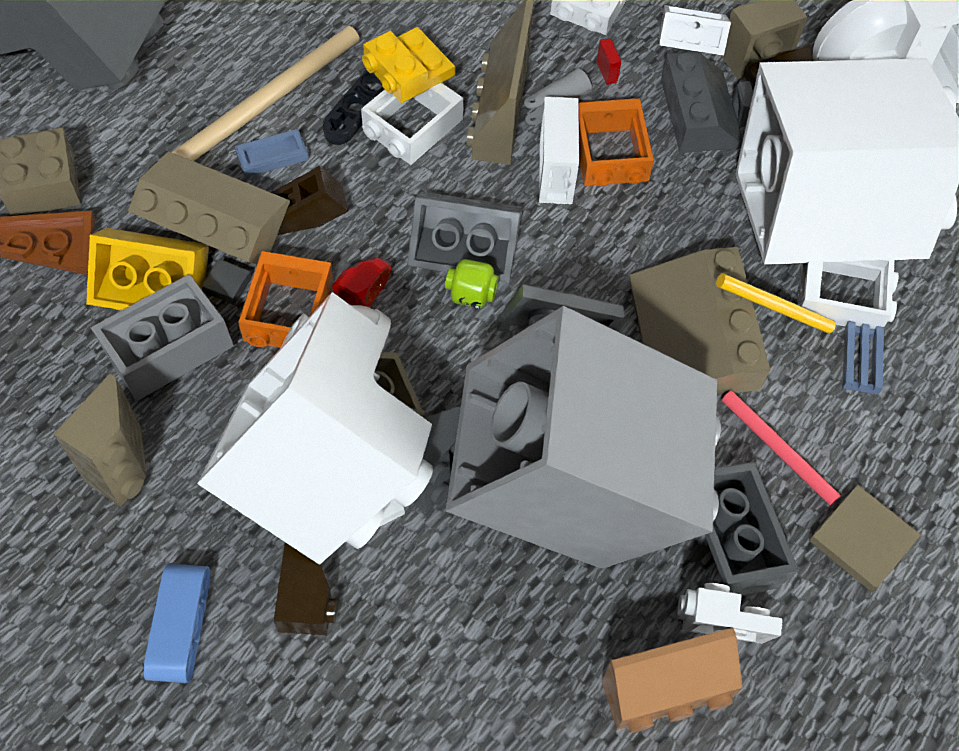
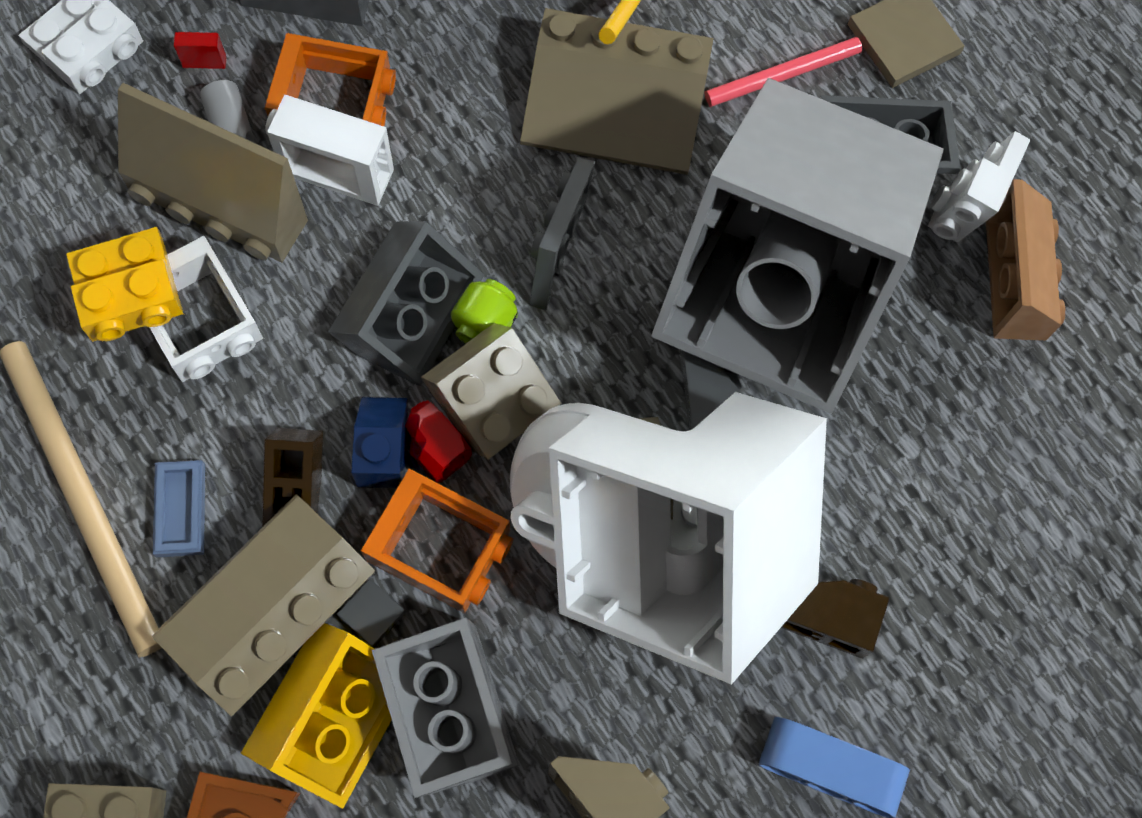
camera: 75 degrees left, 10 degrees up
black beam [323,70,385,145] -> none
none -> dark blue slope [351,397,408,488]
none -> dark tan brick [421,323,562,460]

